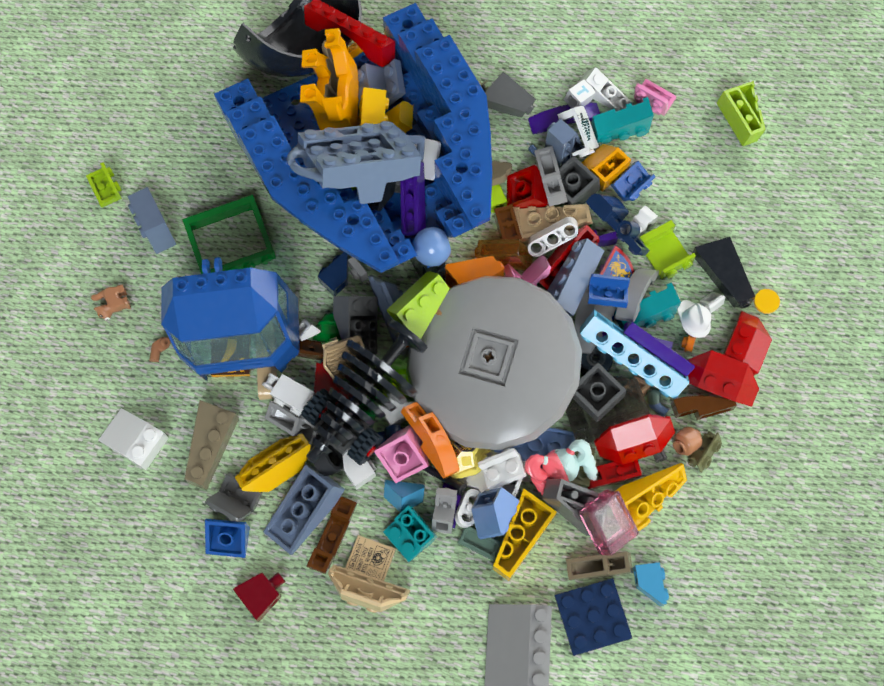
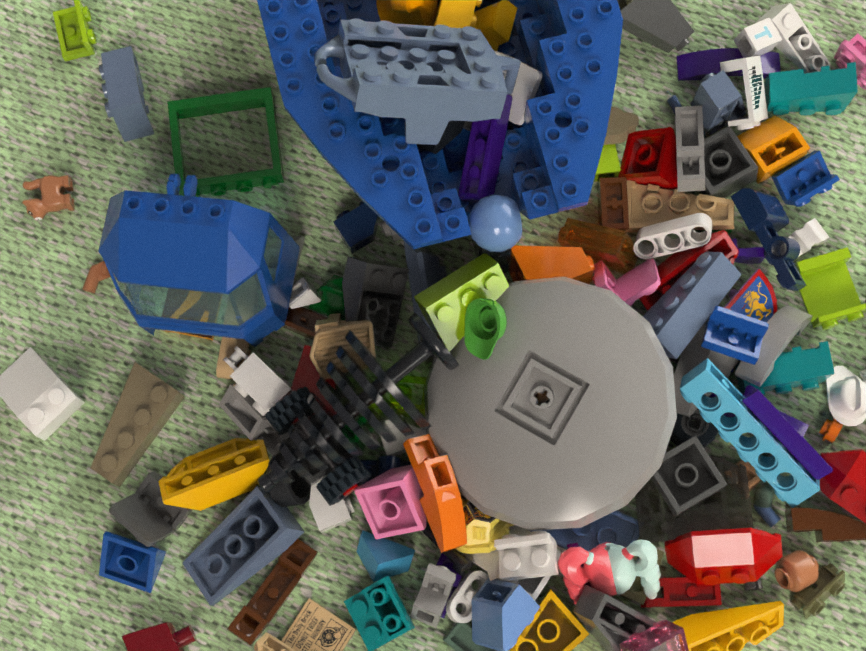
camera: 15 degrees right, 5 degrees up
none -> bright green piece [464,298,507,360]

